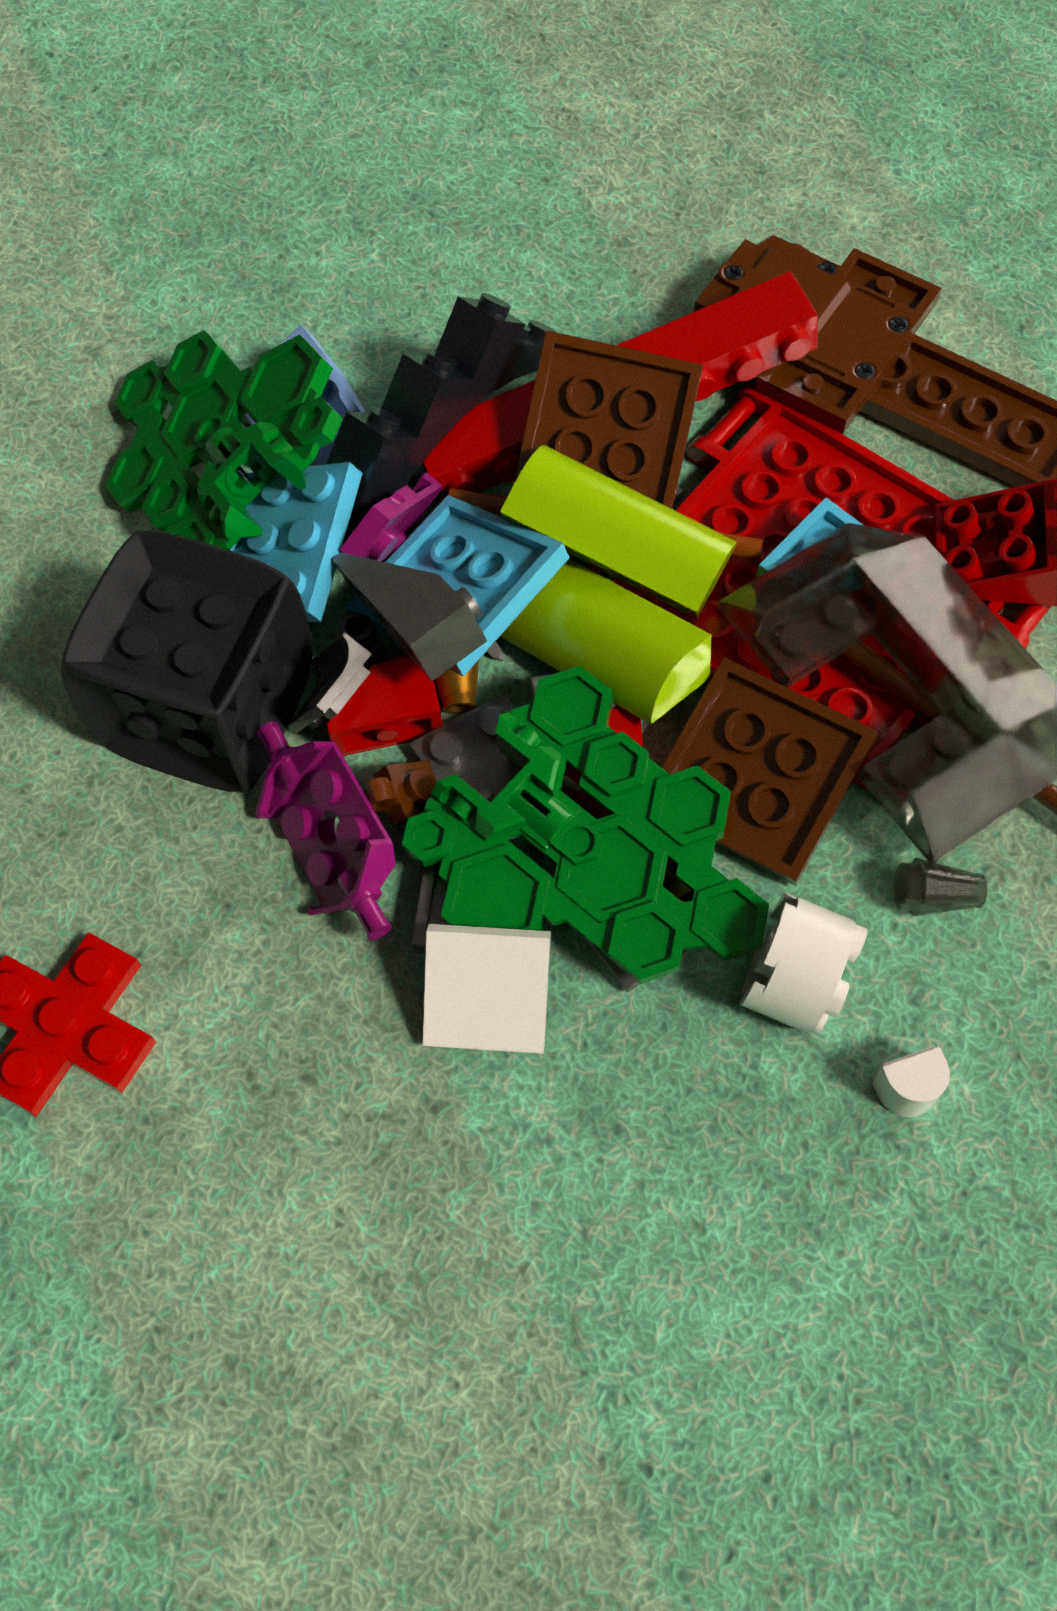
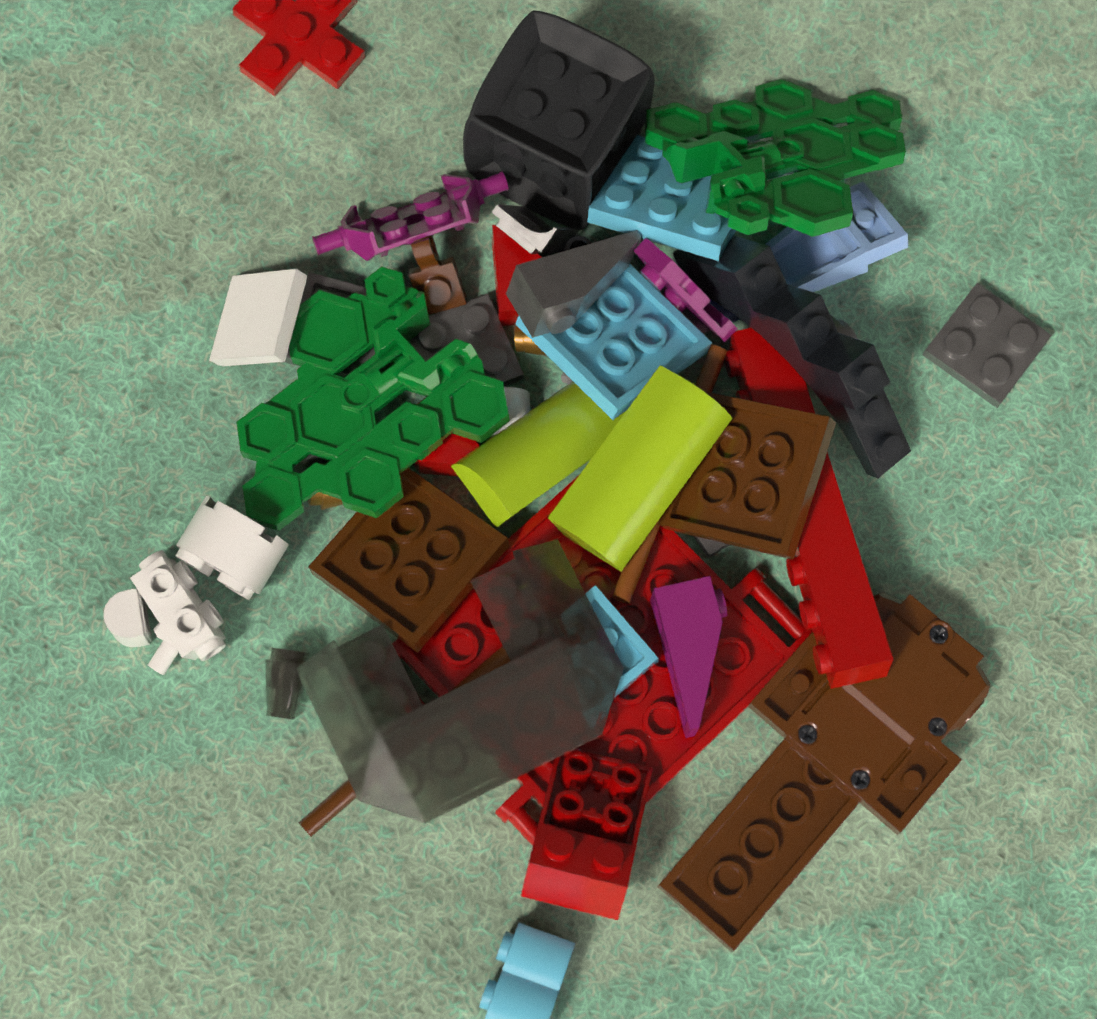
camera: 90 degrees right, 10 degrees up
none -> white brick [130,550,226,675]
none -> magenta slope [650,576,727,738]
none -> flat silver plate [923,283,1052,408]

